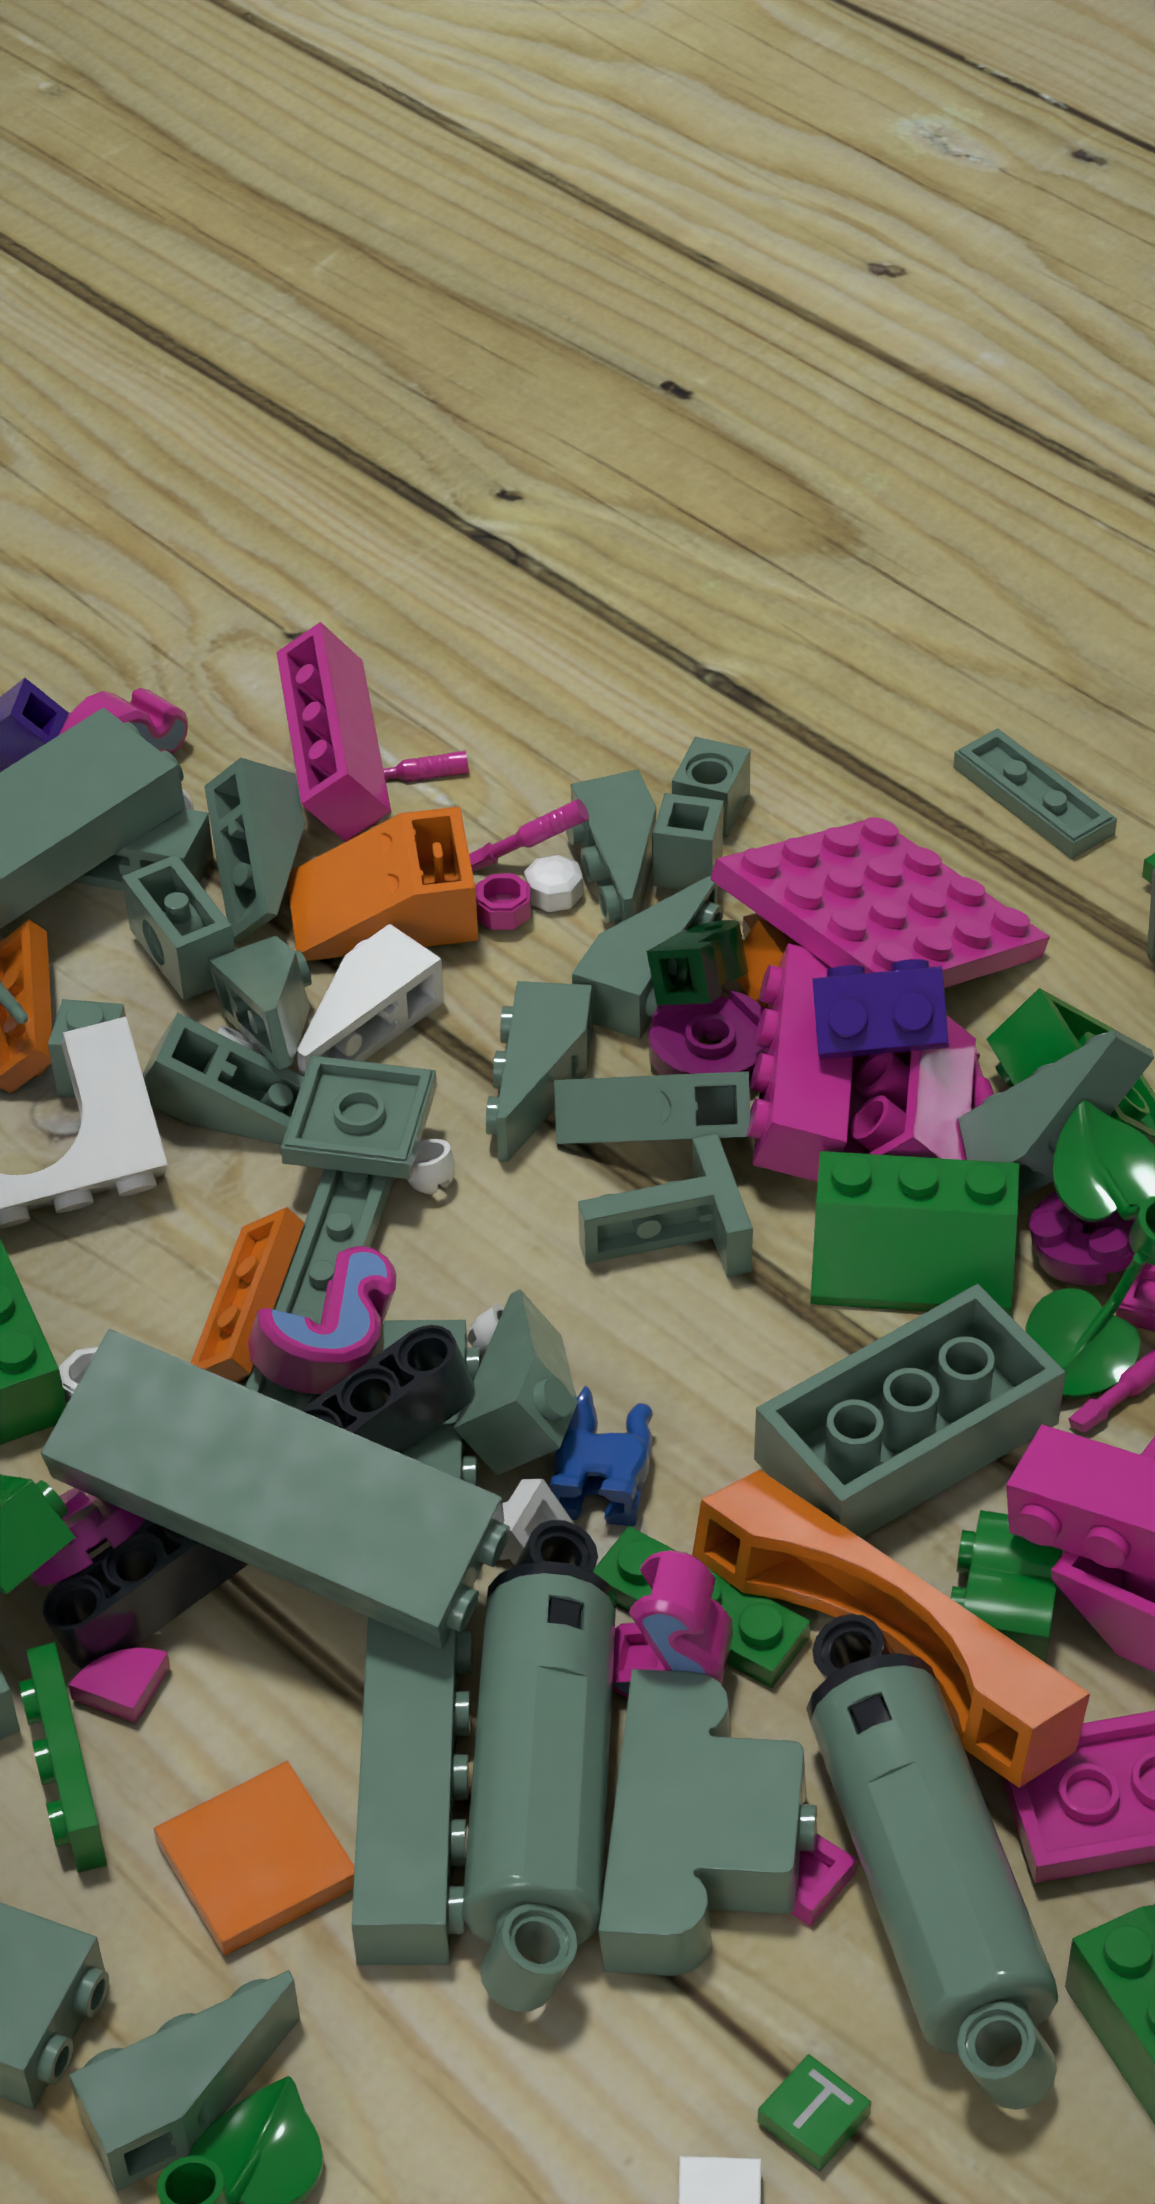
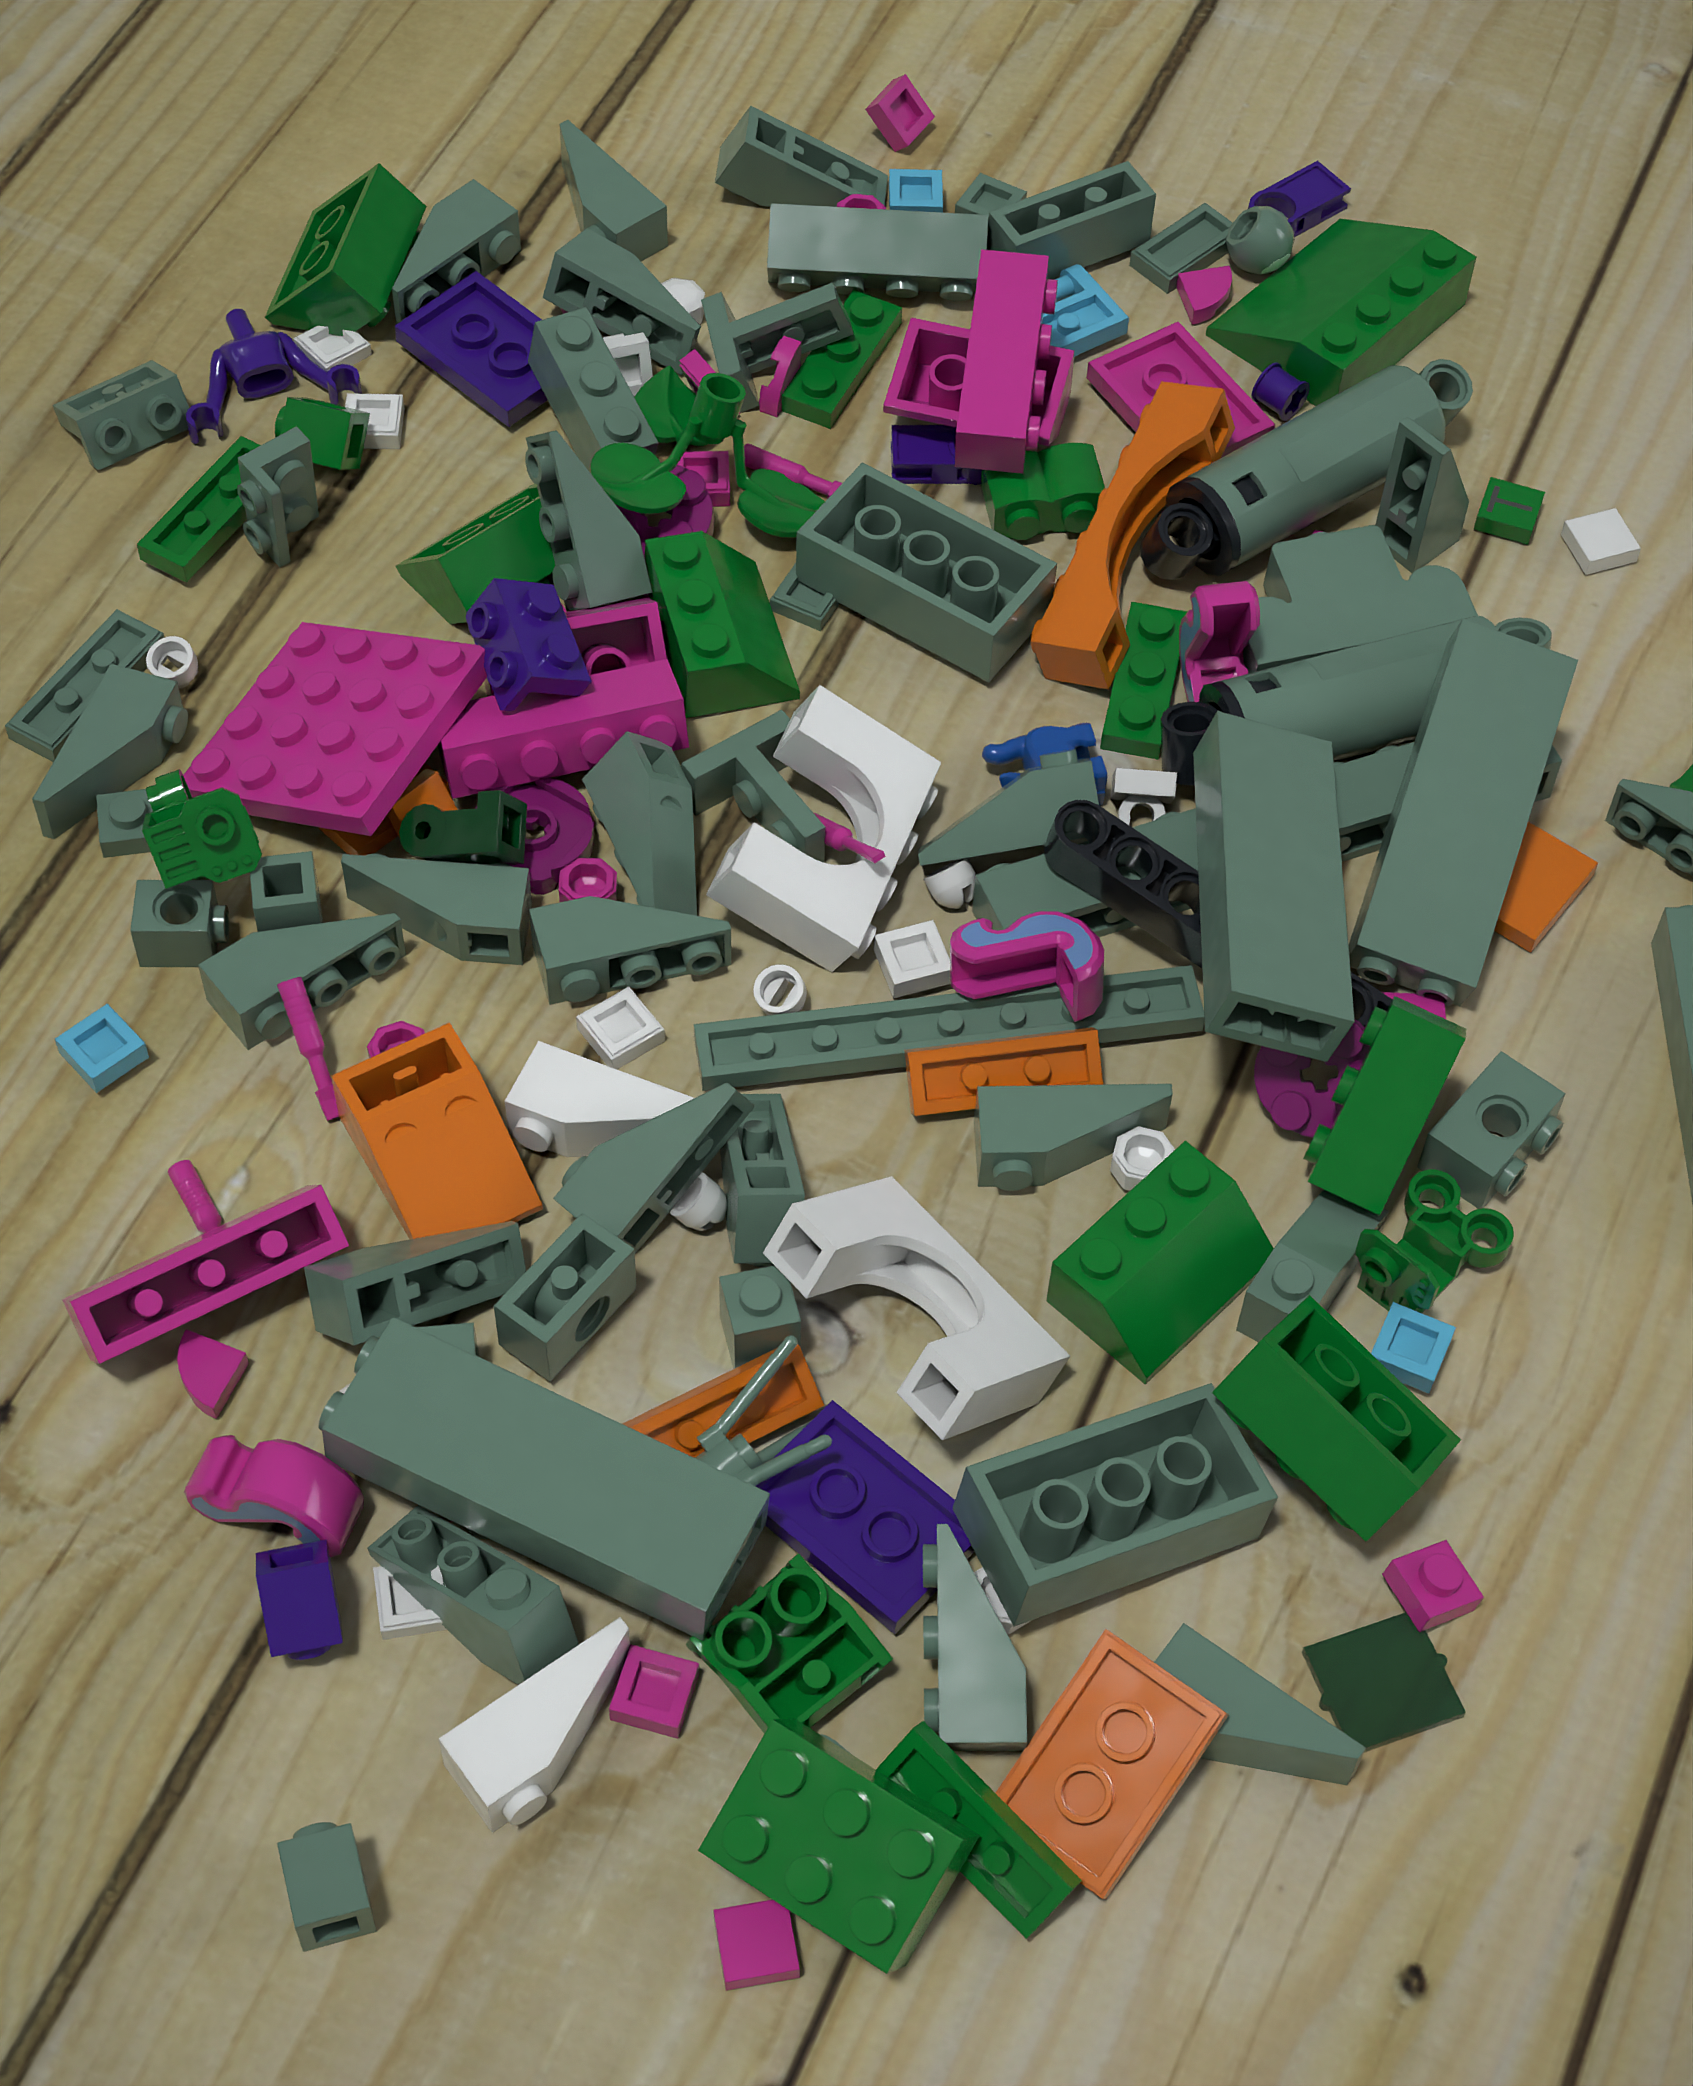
camera: 115 degrees left, 10 degrees up
green plate [18,1642,107,1873] -> none
sand green plate [281,1055,437,1179] -> none
white tile [524,854,584,912] -> none
none -> sand green slope [32,663,188,839]
none -> medium azure plate [55,1003,149,1093]
none -> sand green plate [96,789,153,858]
none -> green piece [142,769,262,889]
none -> white hinge [146,636,198,688]
none -> dark pink tile [177,1329,249,1419]
none -> dark pink tile [558,858,618,903]
none -> white tile [576,987,665,1069]
none -> white arch [706,685,941,972]
none -> dark pink piece [814,813,886,863]
none -> white plate [874,920,951,999]
none -> sand green slope [974,1083,1173,1191]
none -> dark purple axle [1251,362,1310,421]
none -> sand green brick [1348,618,1578,1007]
none -> sand green slope [1375,416,1469,573]

